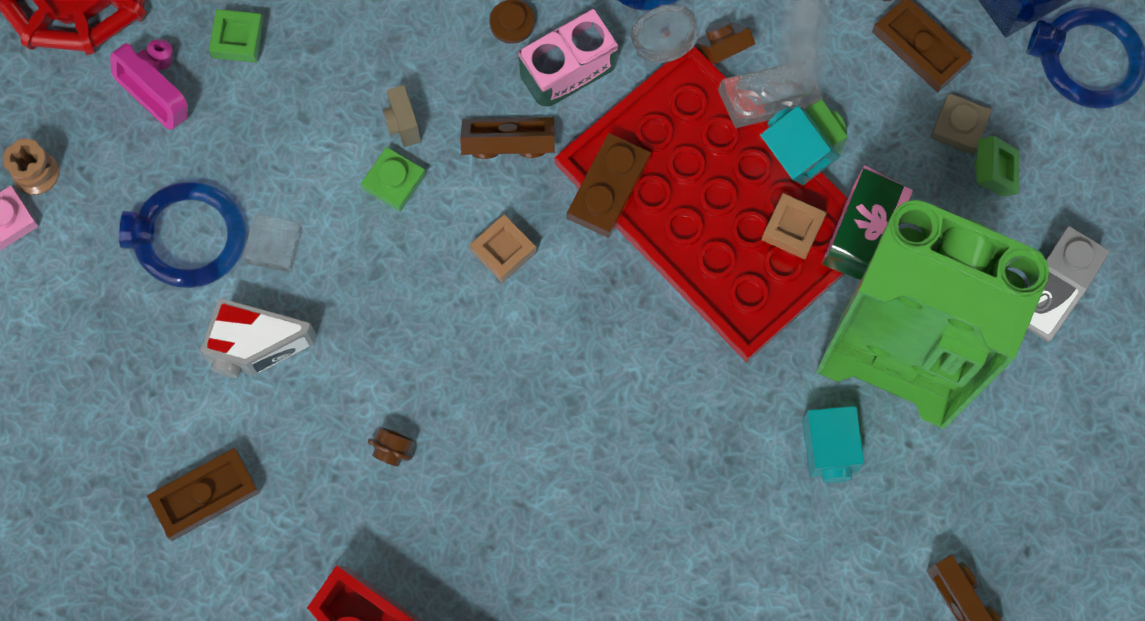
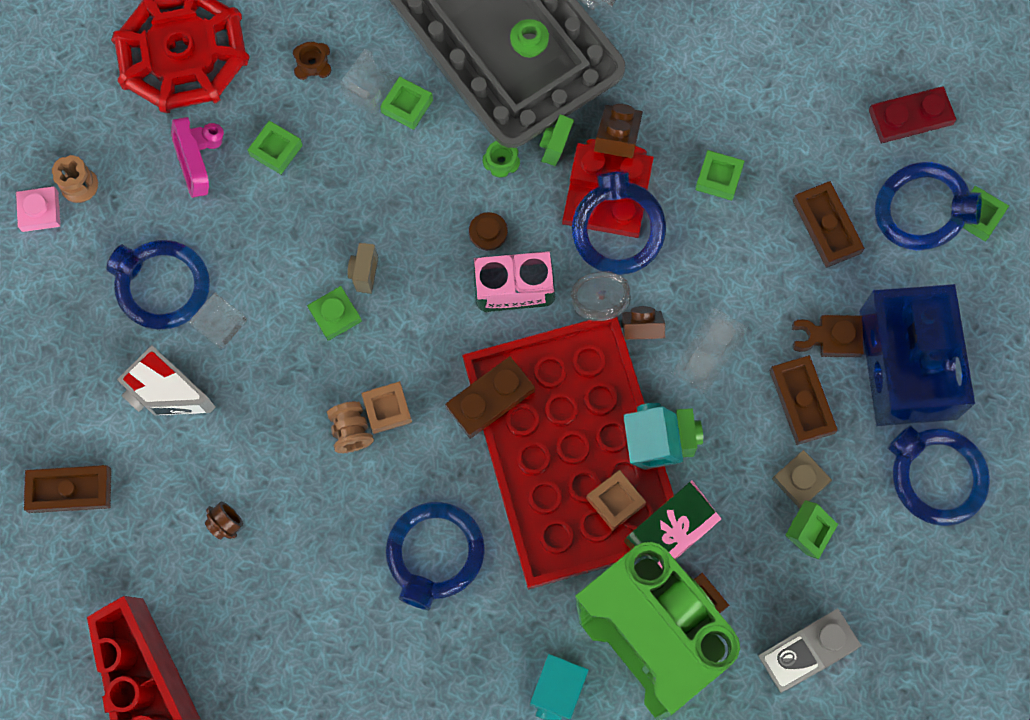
camera: 30 degrees right, 0 degrees up
reddish brown plate [460,117,555,159] -> none
clear plate [718,60,823,128] -> none
none -> medium nougat bush [327,401,374,453]
none -> clear blue piece [386,502,485,611]

